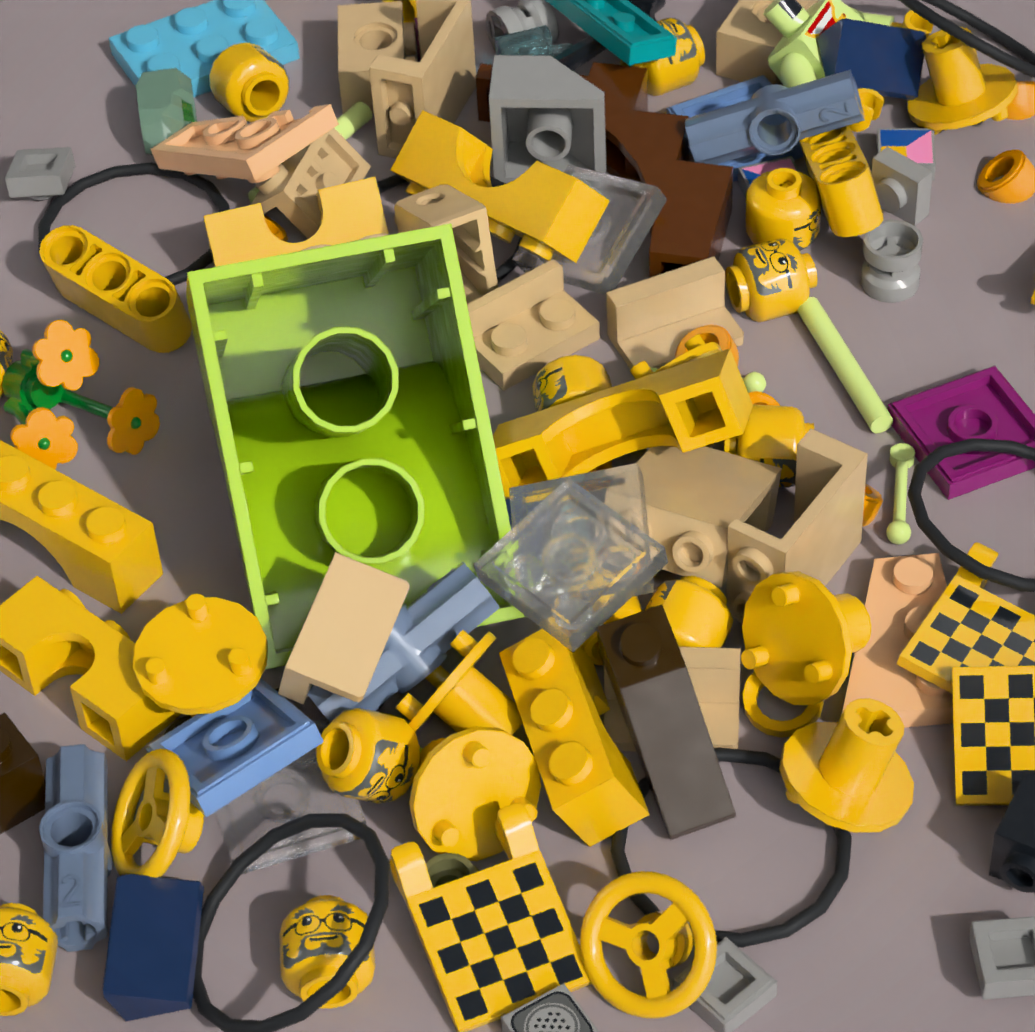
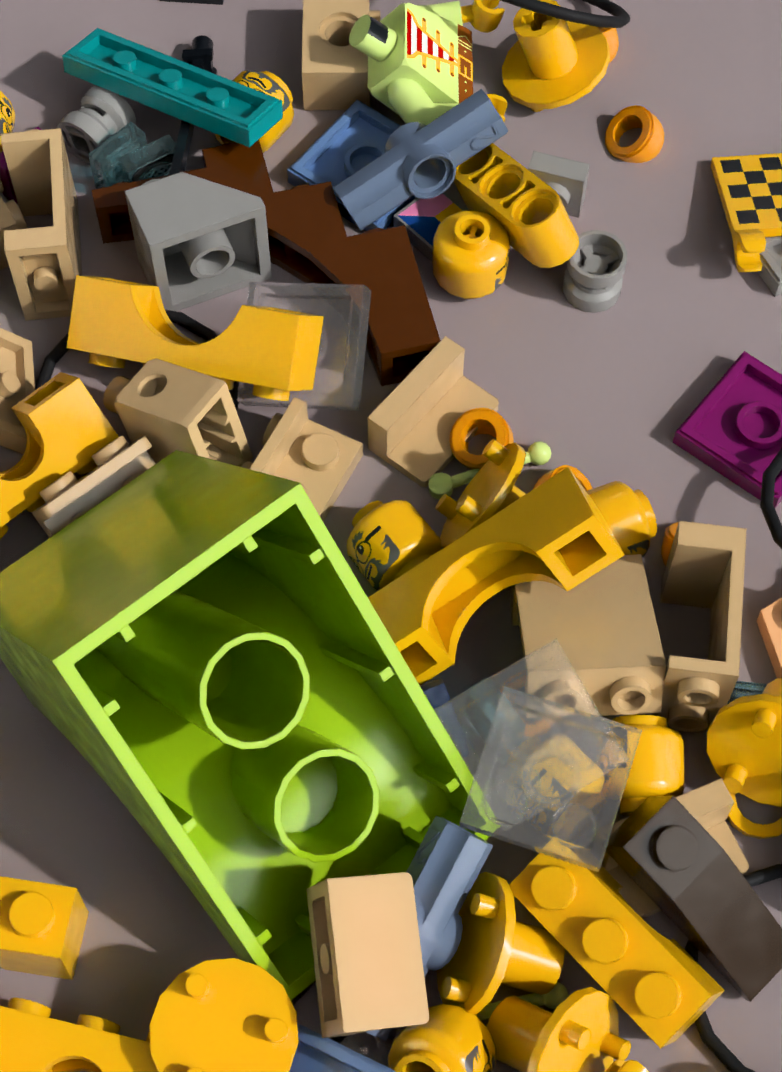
camera: 30 degrees left, 15 degrees up
yellow head [725,238,817,322] -> none
yellowish green bar [797,297,893,433] -> none
dark blue slope [817,19,926,100] -> none
tile [876,128,936,180] -> none
yellowish green hinge [886,443,915,545] -> none

